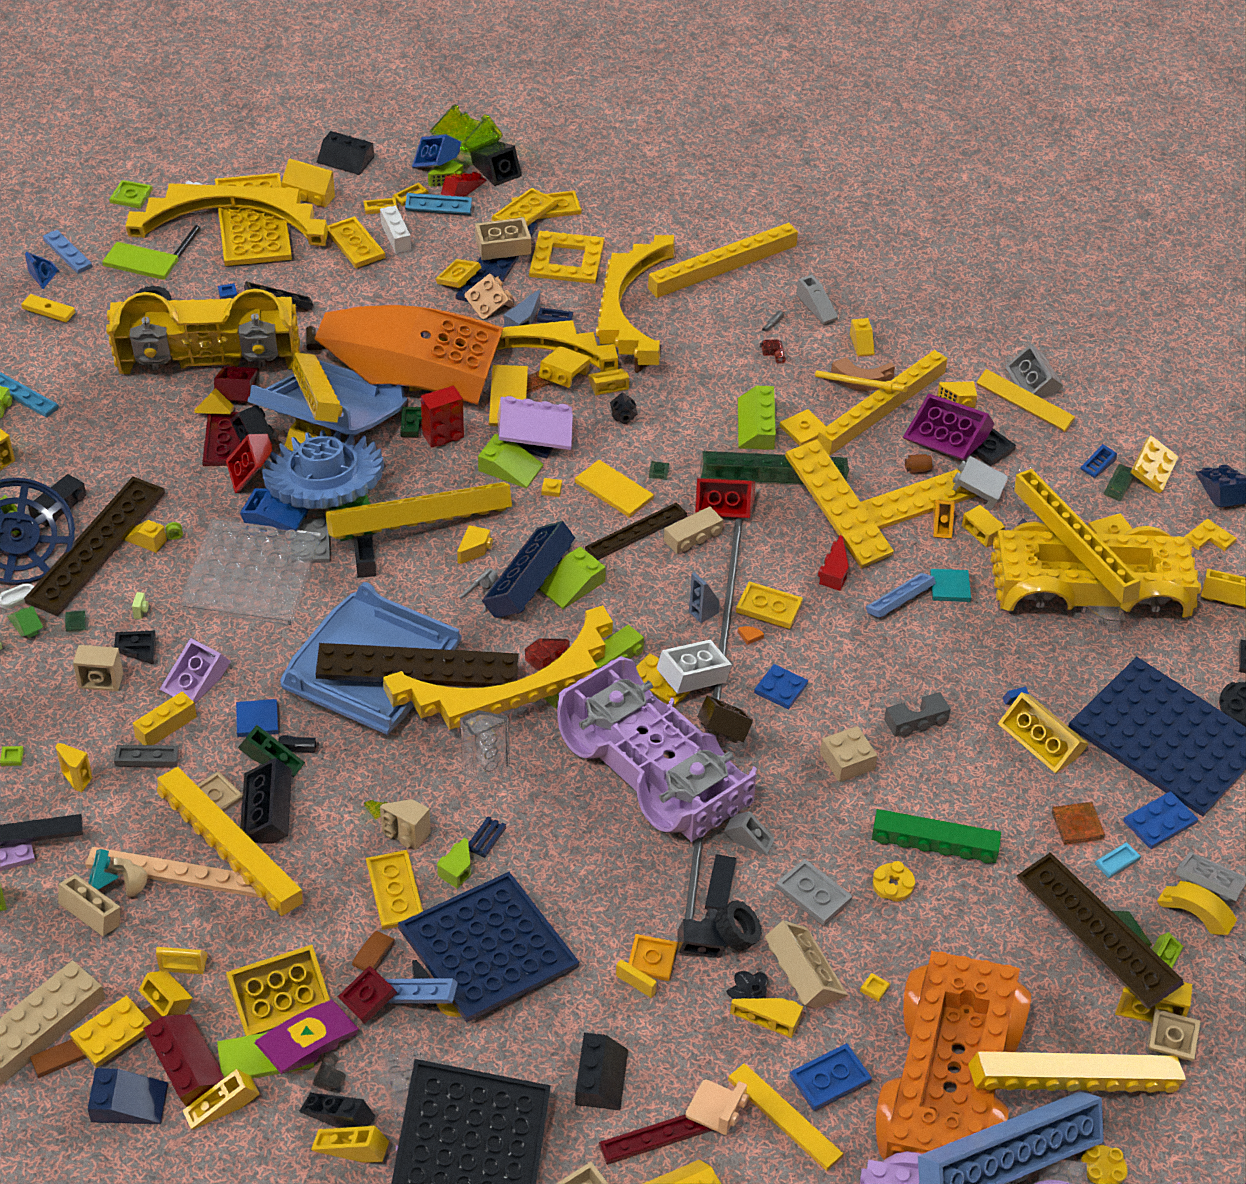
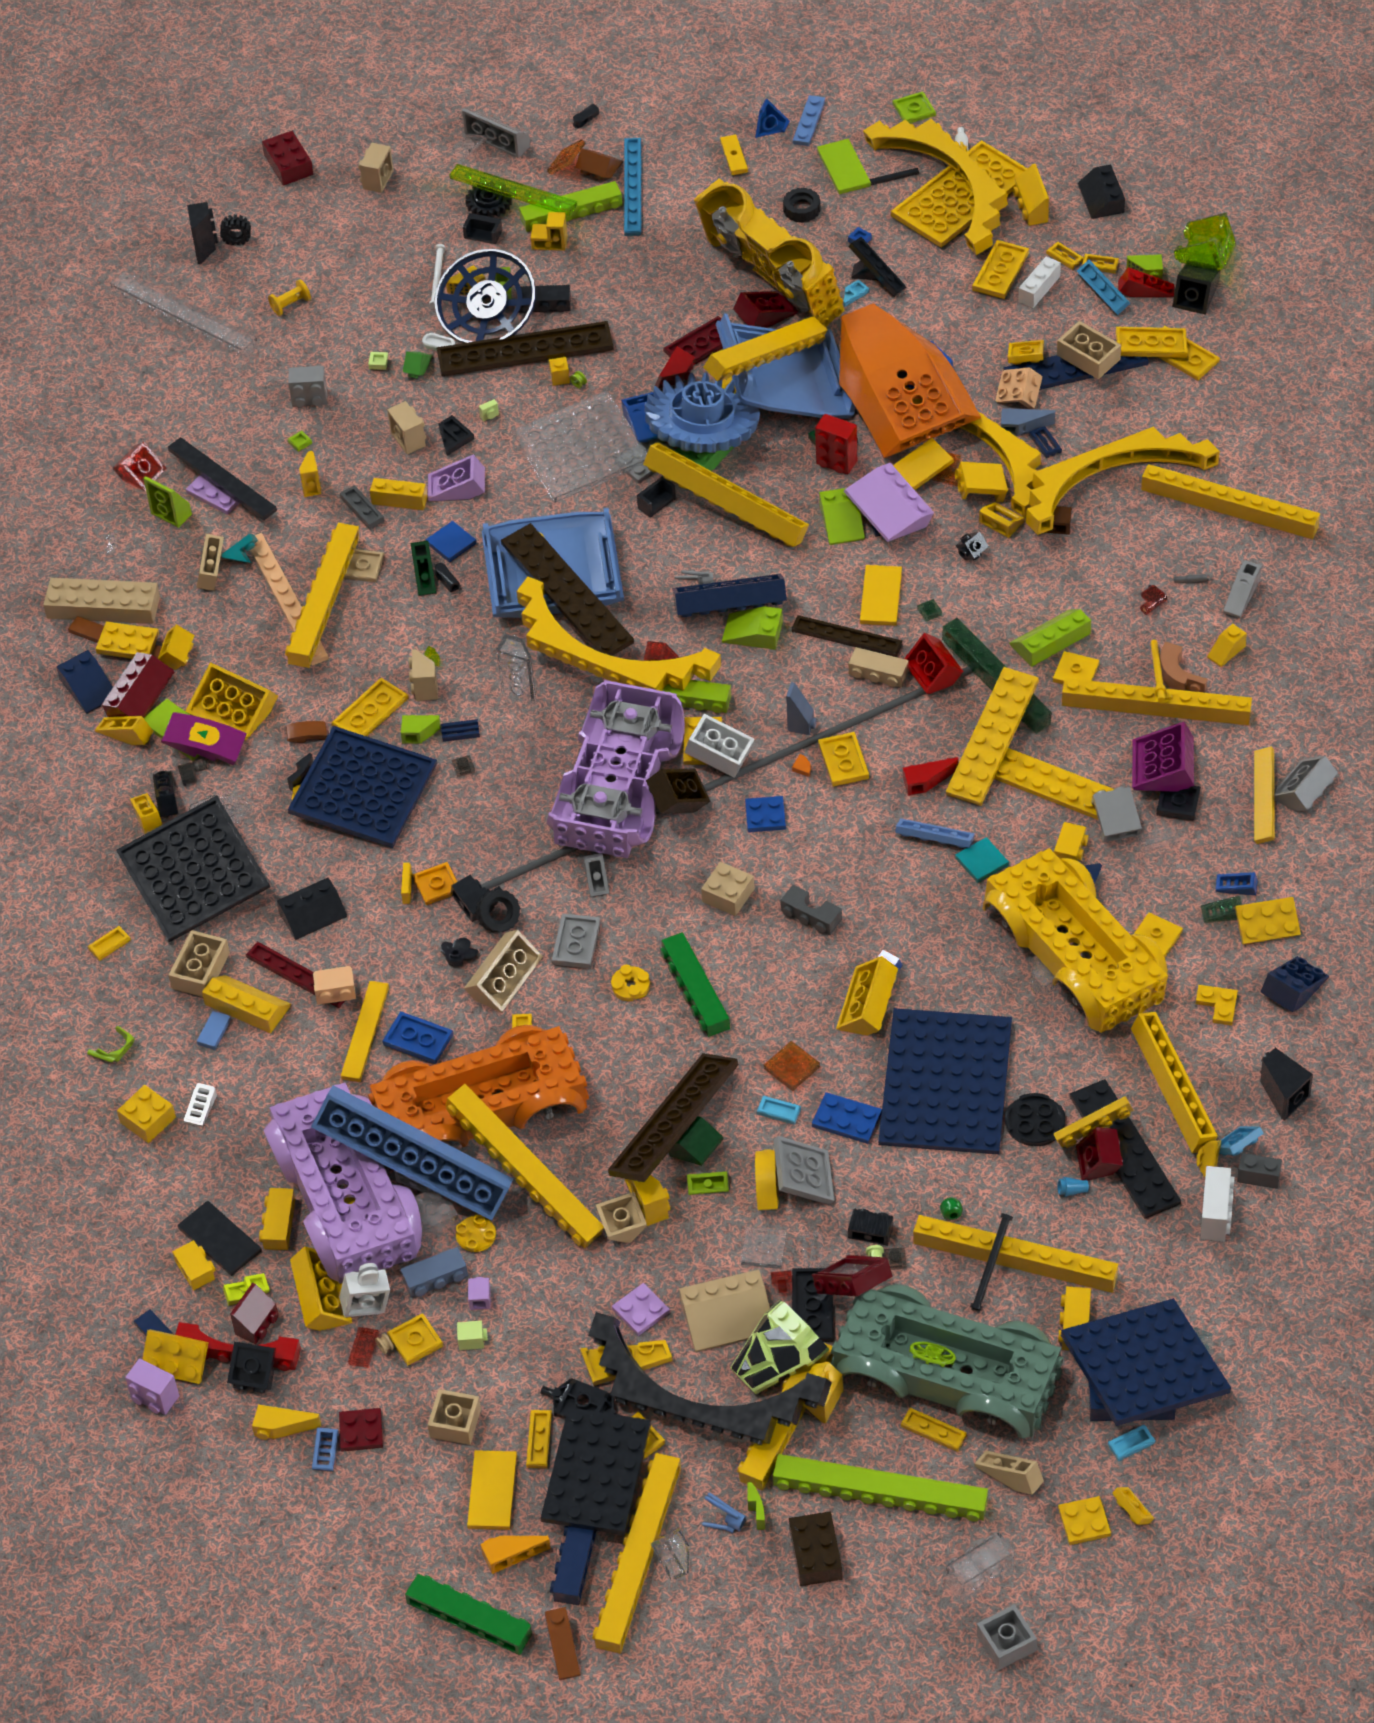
camera: 60 degrees right, 5 degrees up
clear green plate [65,610,86,632] -> none
tan piece [113,858,147,897] -> none
yellow tile [156,947,207,974] -> none
yellow slope [194,388,234,414] -> none
black brick [230,405,274,442] -> none
black slope [240,757,292,844] -> none
dark red plate [337,966,397,1024] -> none
medium blue plate [385,978,458,1003] -> none
blue slope [412,134,461,168] -> none
yellow slope [457,525,493,564] -> none
yellow plate [529,231,604,284] -> none
yellow plate [541,478,562,497] -> none
black tile [705,854,737,912] -> none
yellow slope [730,998,803,1038] -> none
dark orange brick [905,454,932,473] -> none
light orange slope [933,500,955,538] -> none
yellow slope [937,381,977,408] -> none
yellow brick [1014,469,1141,604] -> none
none -> clear smoke plate [452,755,475,778]

